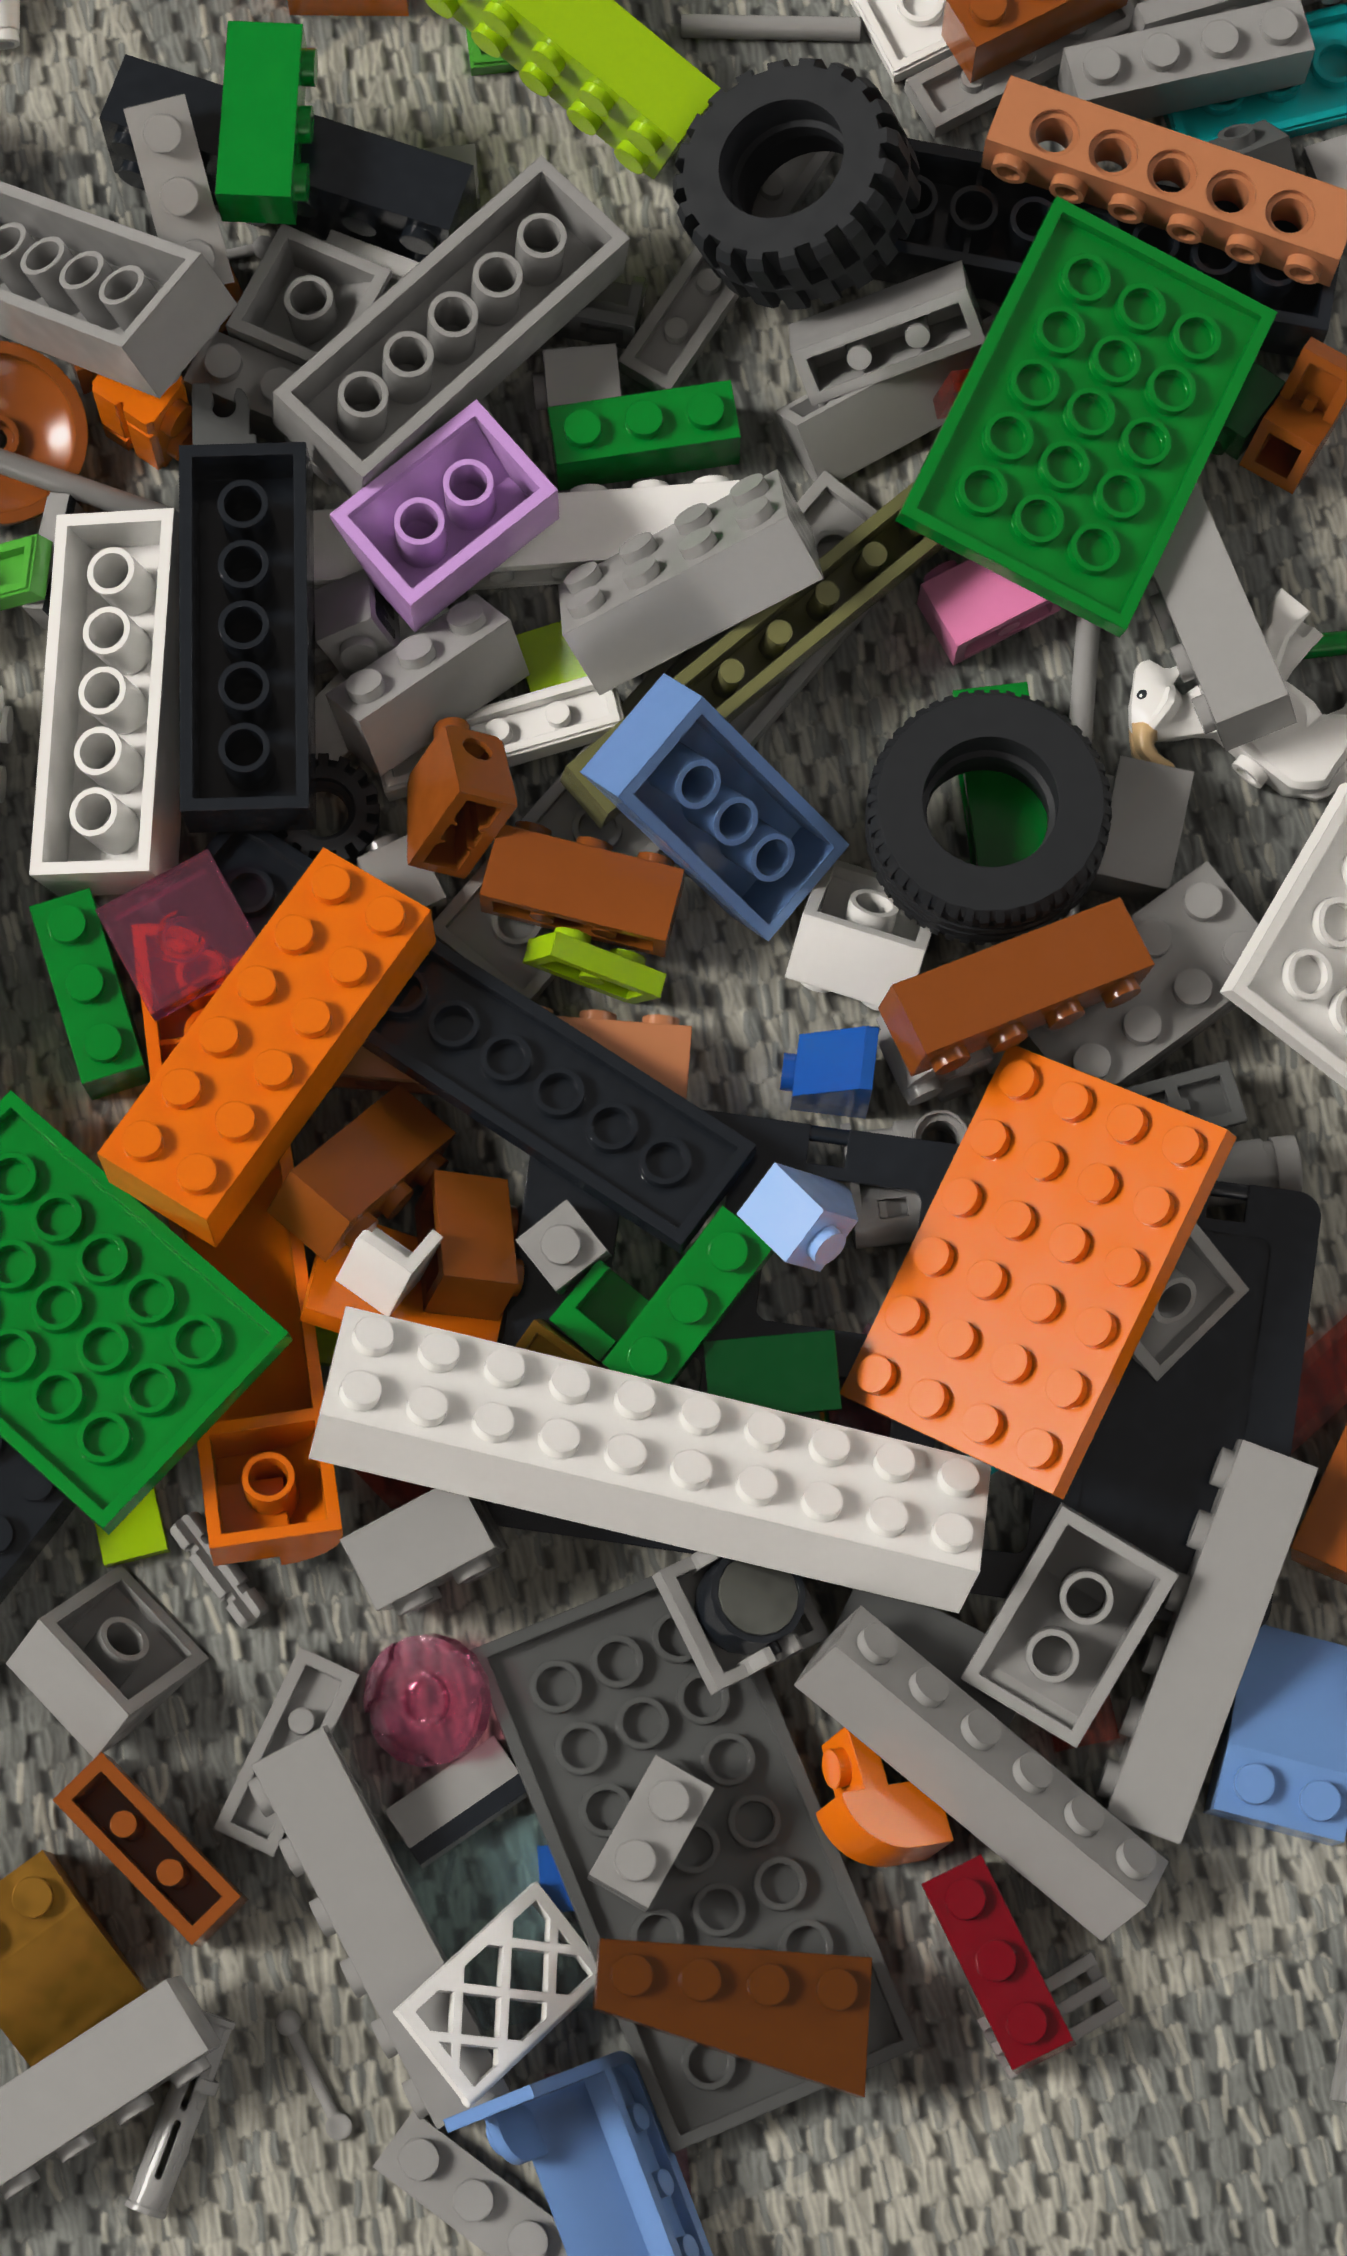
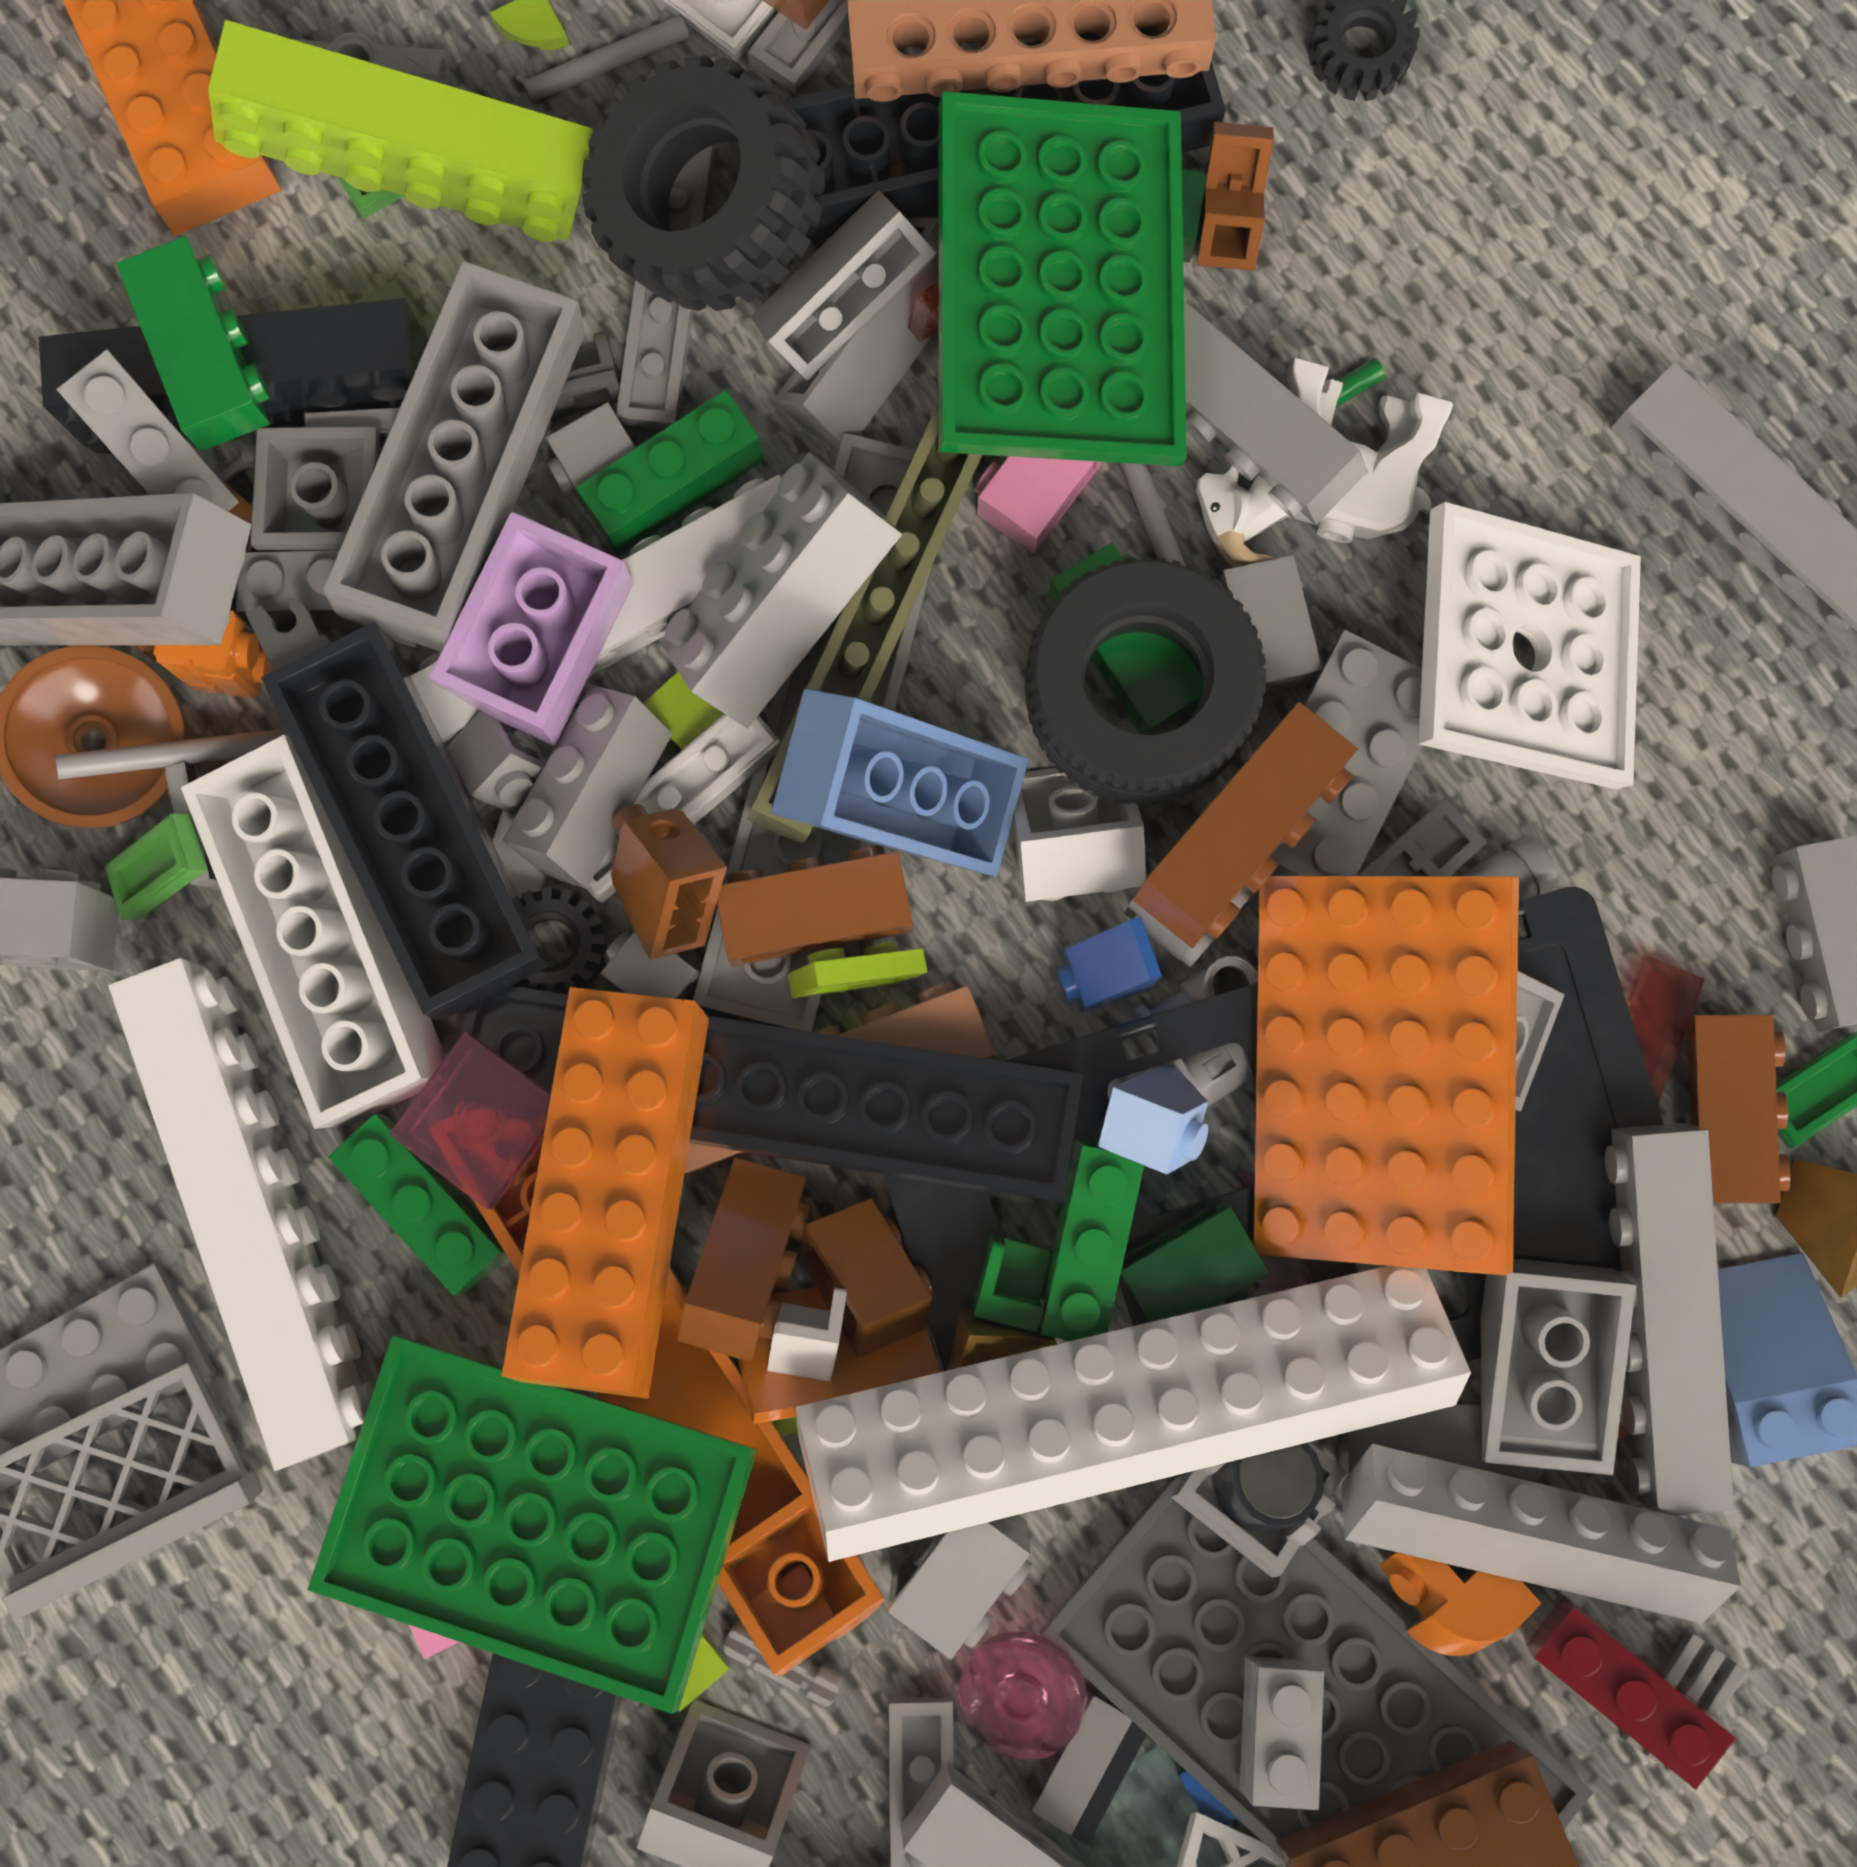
camera: 25 degrees left, 5 degrees up
light grey brick [516,1199,612,1295] -> none

